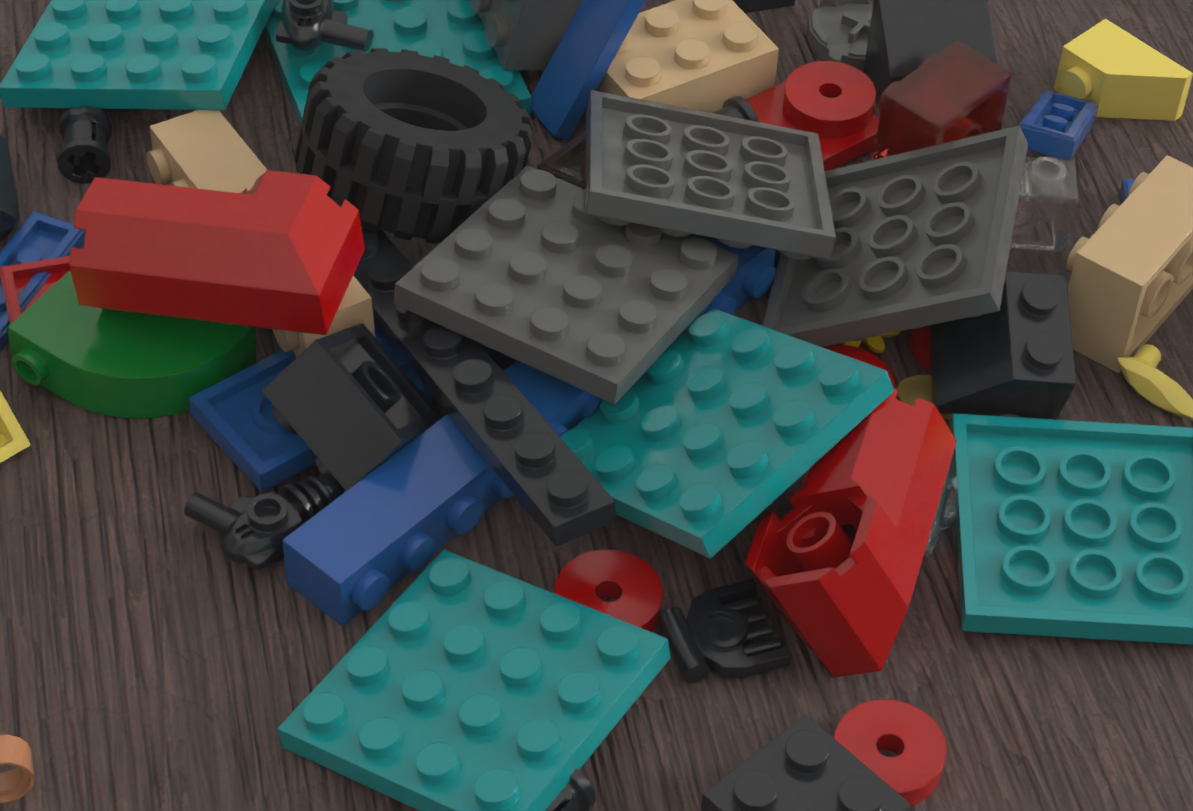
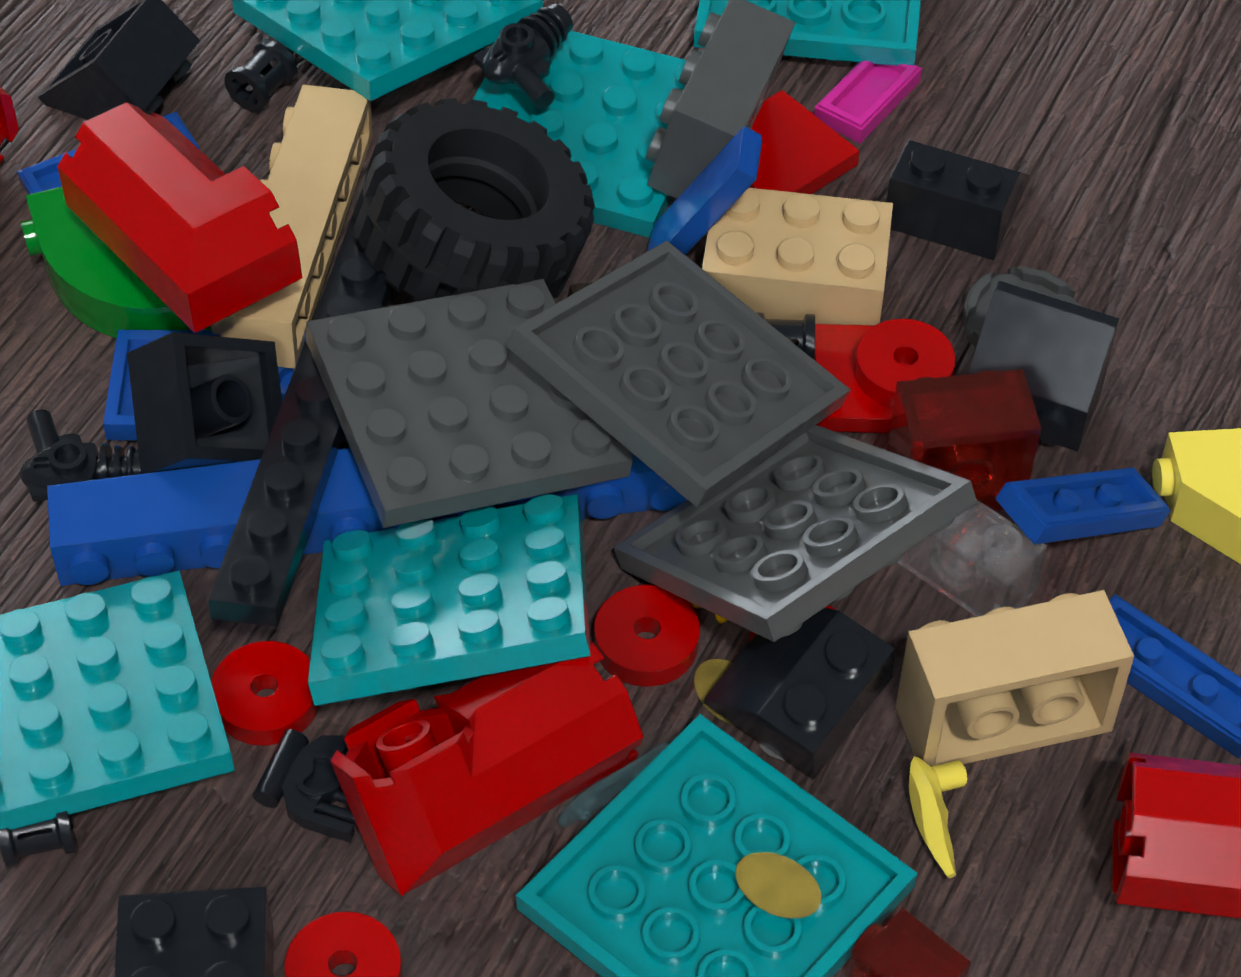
camera: 40 degrees right, 5 degrees up
none -> clear yellow sticker [736,852,821,919]

